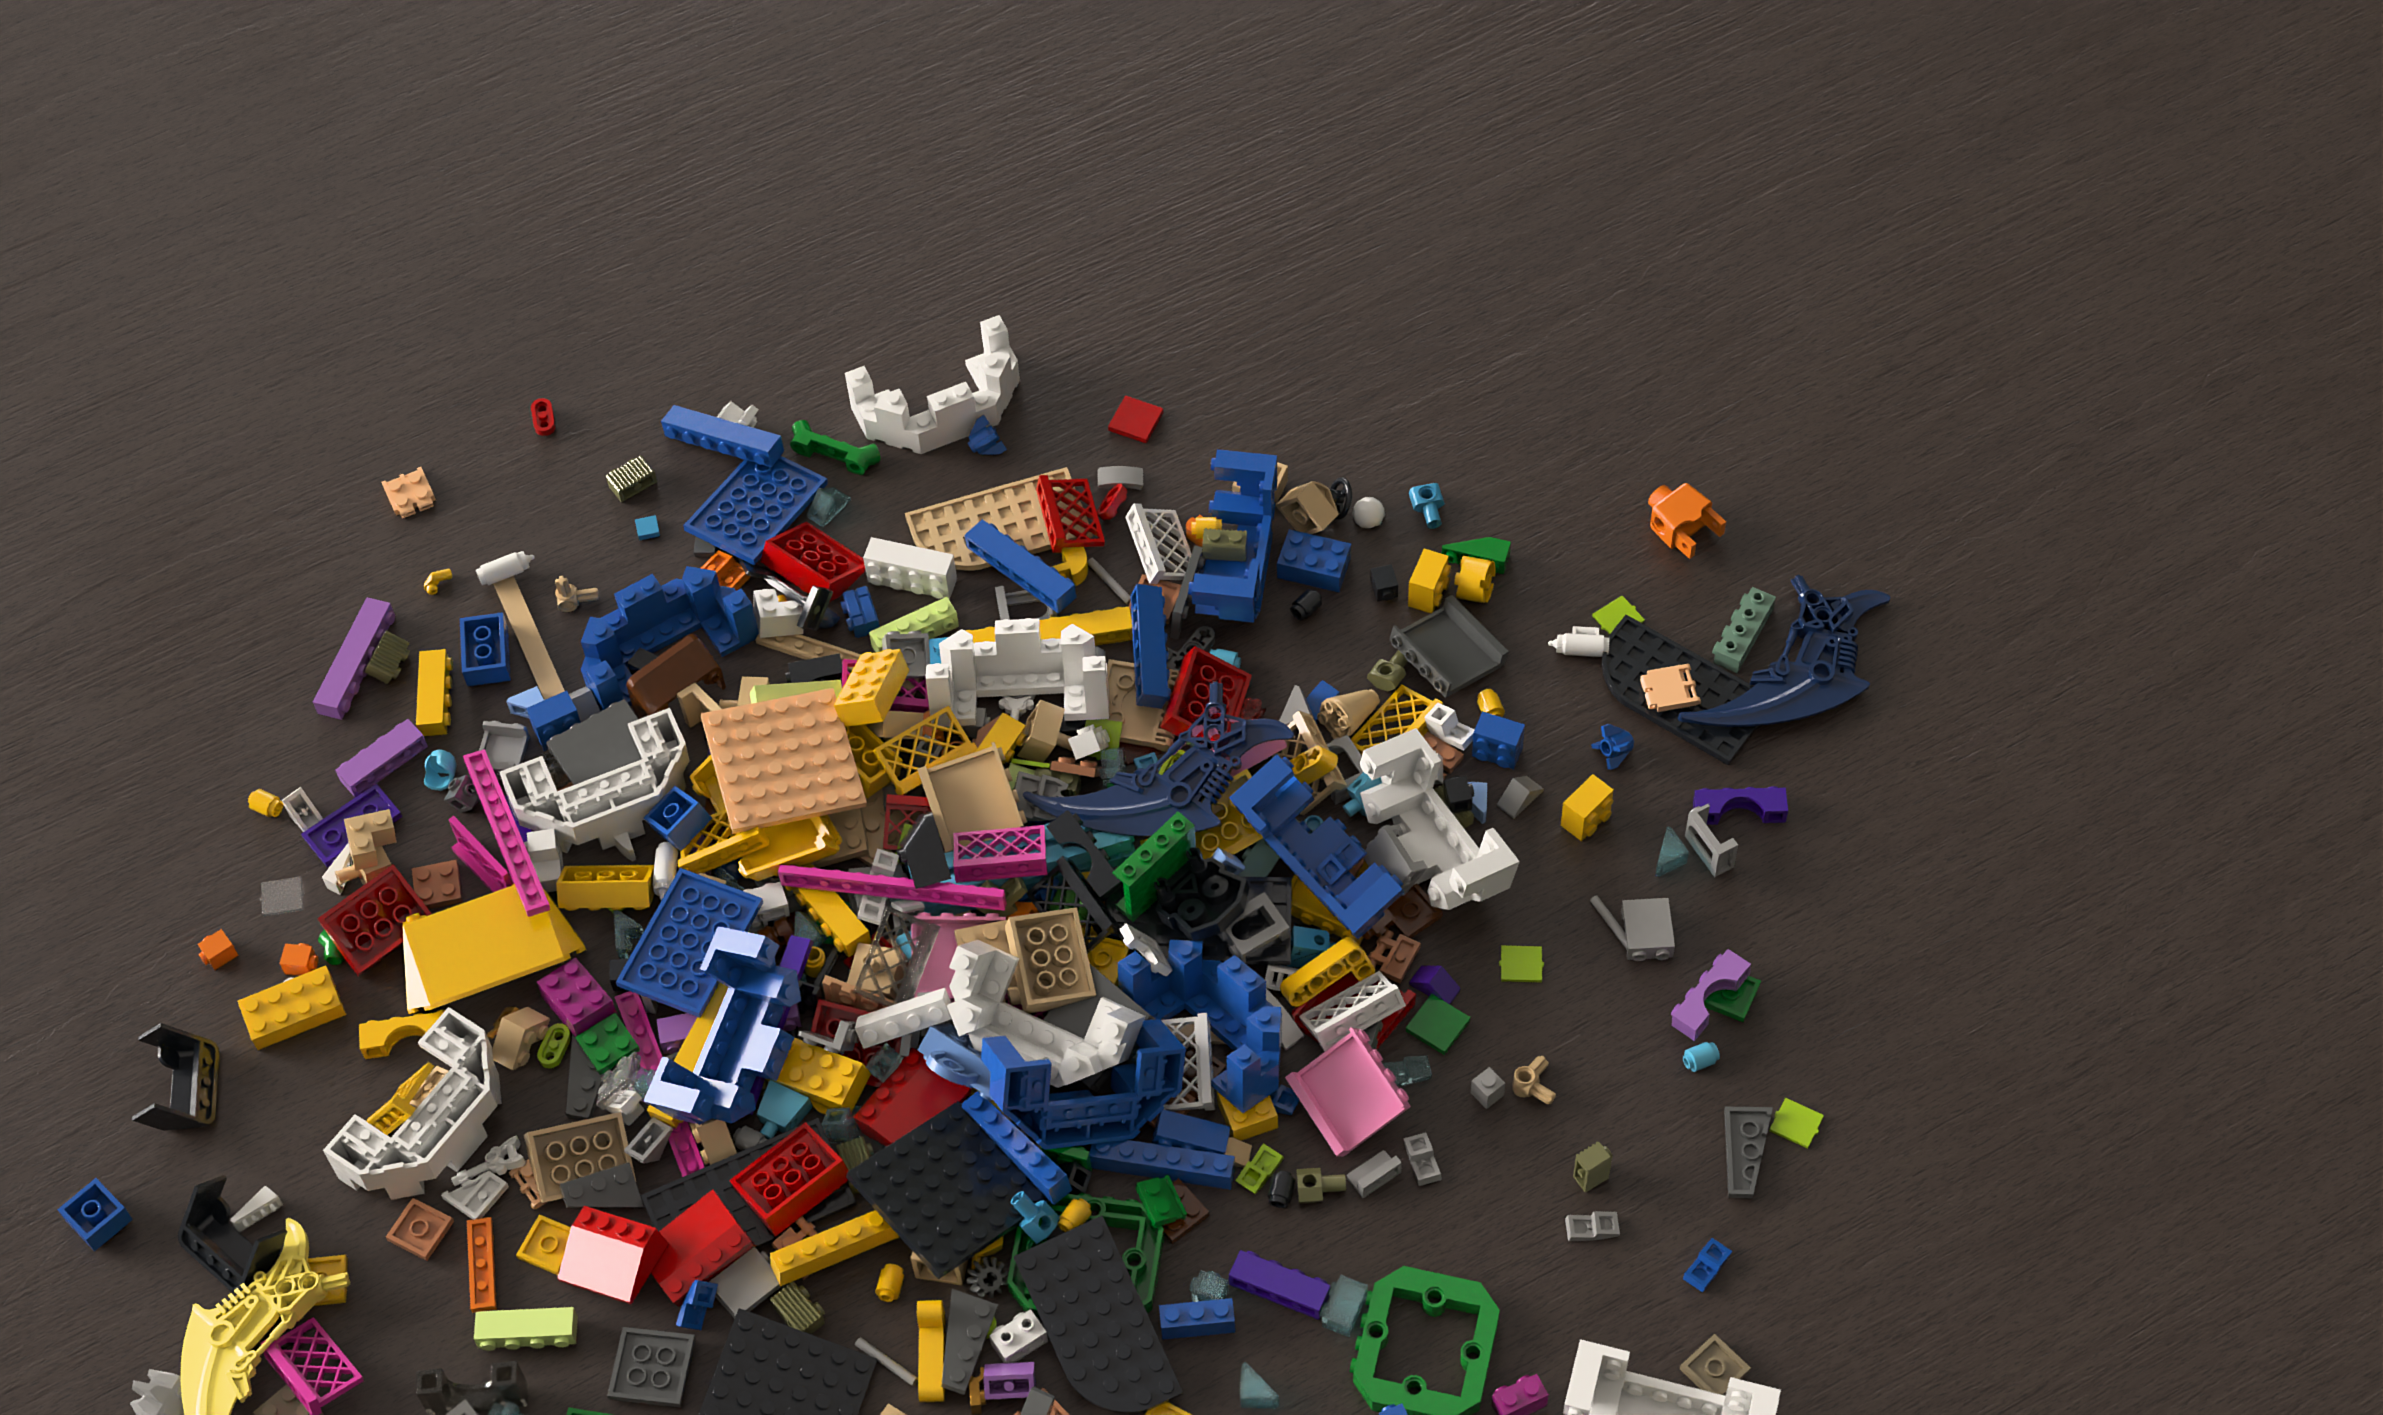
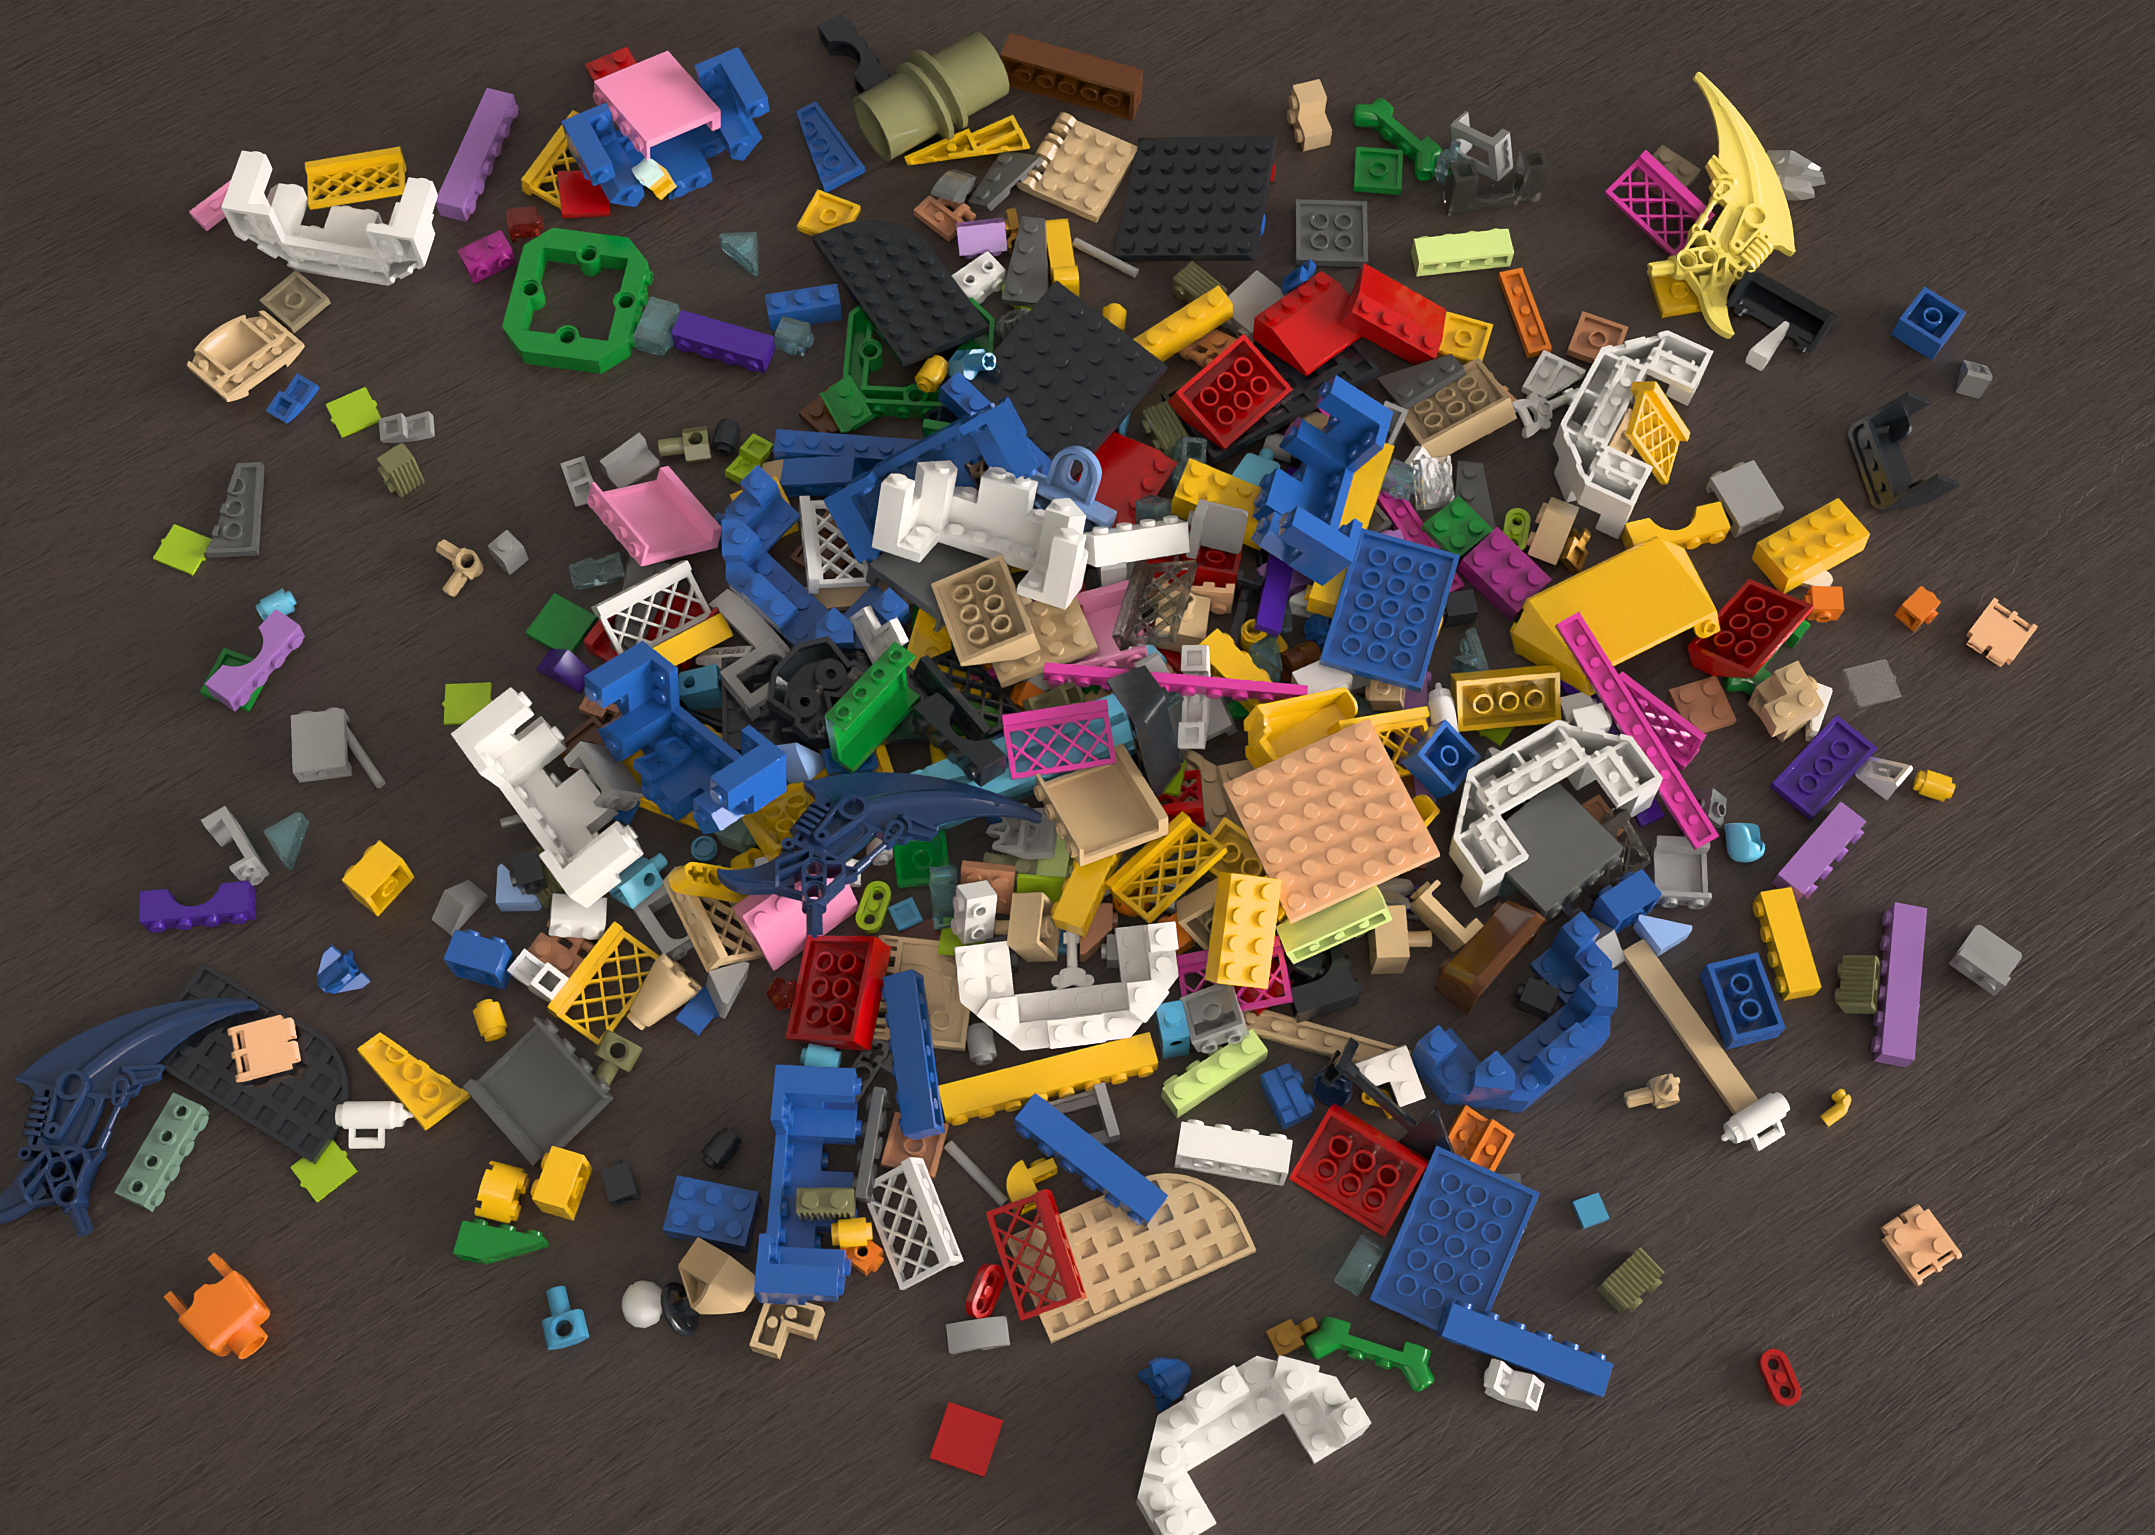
camera: 170 degrees right, 10 degrees up
none -> tan slope [187,310,304,402]
none -> lime piece [326,387,381,438]
none -> yellow wing [357,1033,470,1131]
none -> pearl gold plate [1266,1317,1318,1357]
none -> light grey panel [1705,460,1784,538]
none -> light grey bracket [1949,925,2022,996]
none -> light grey slope [1956,360,1993,399]
none -> light nougat plate [1966,598,2038,667]

